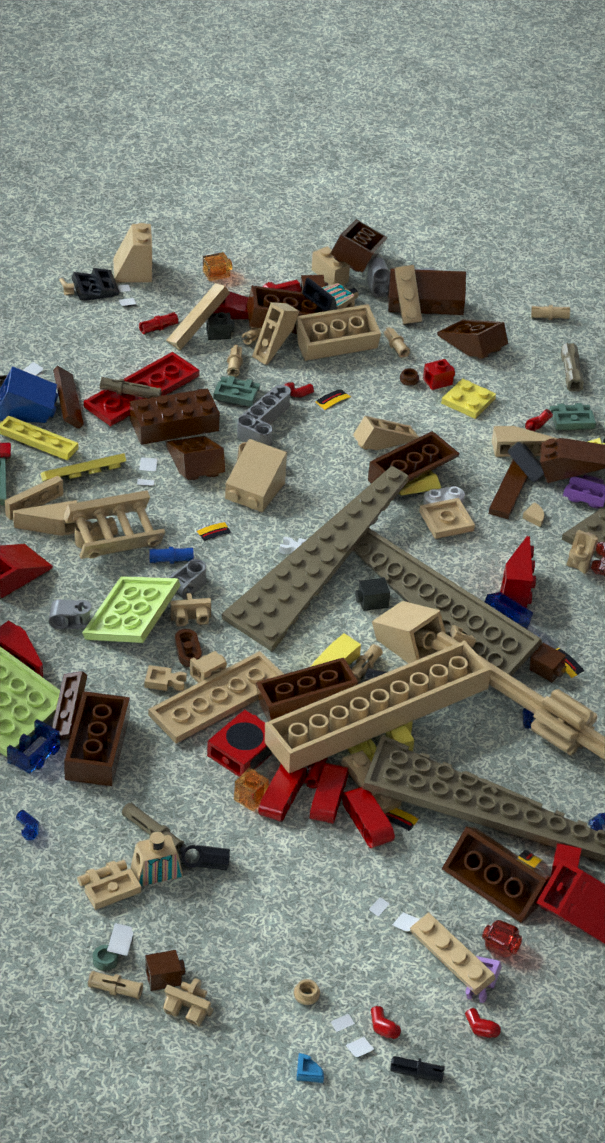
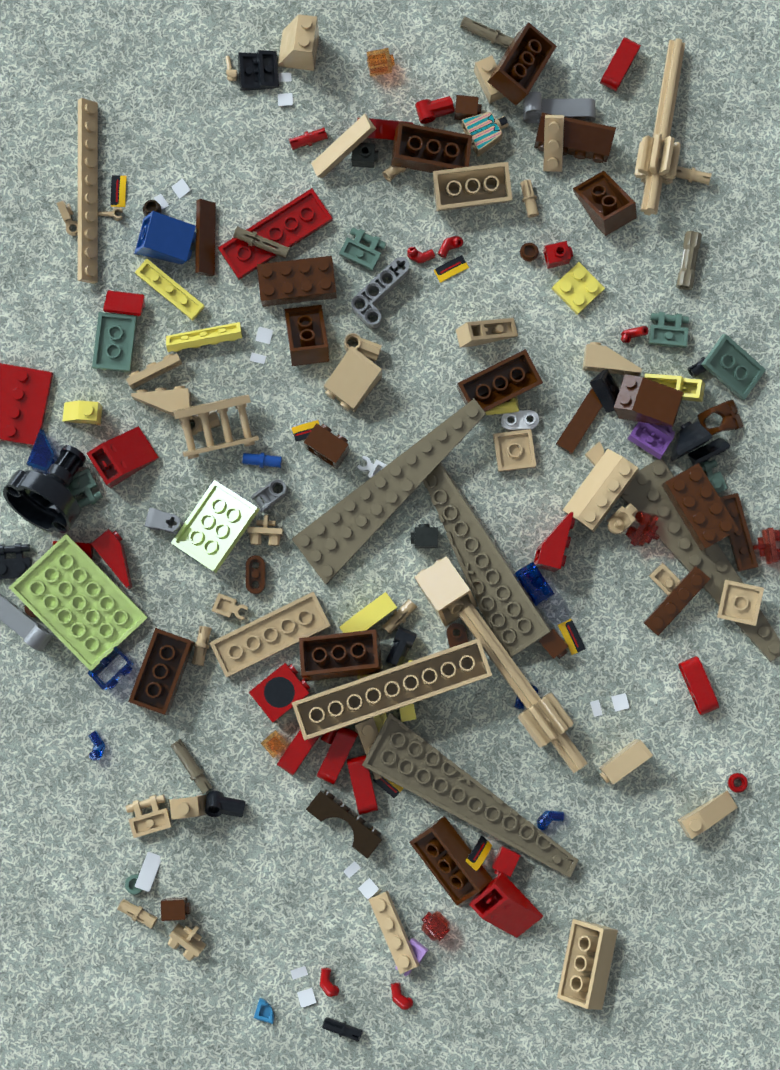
camera: 15 degrees right, 40 degrees up
plate [50,671,88,741] -> none
tan brick [190,651,227,683] -> none
tan axle [227,345,243,377] -> none
tan slope [252,303,299,365] -> none
tan plate [294,979,320,1005] -> none
black slope [302,277,338,311] -> none
tan tile [449,625,476,648] -> none
none -> tan pin [191,626,212,666]
none -> reddish brown brick [304,423,350,469]
none -> dark brown arch [306,790,382,859]
none -> red arm [437,236,463,258]
none -> dark tan pin [460,16,514,49]
none -> tan slope [563,449,639,533]
none -> red beam [600,37,641,92]
none -> tan axle [634,38,685,216]

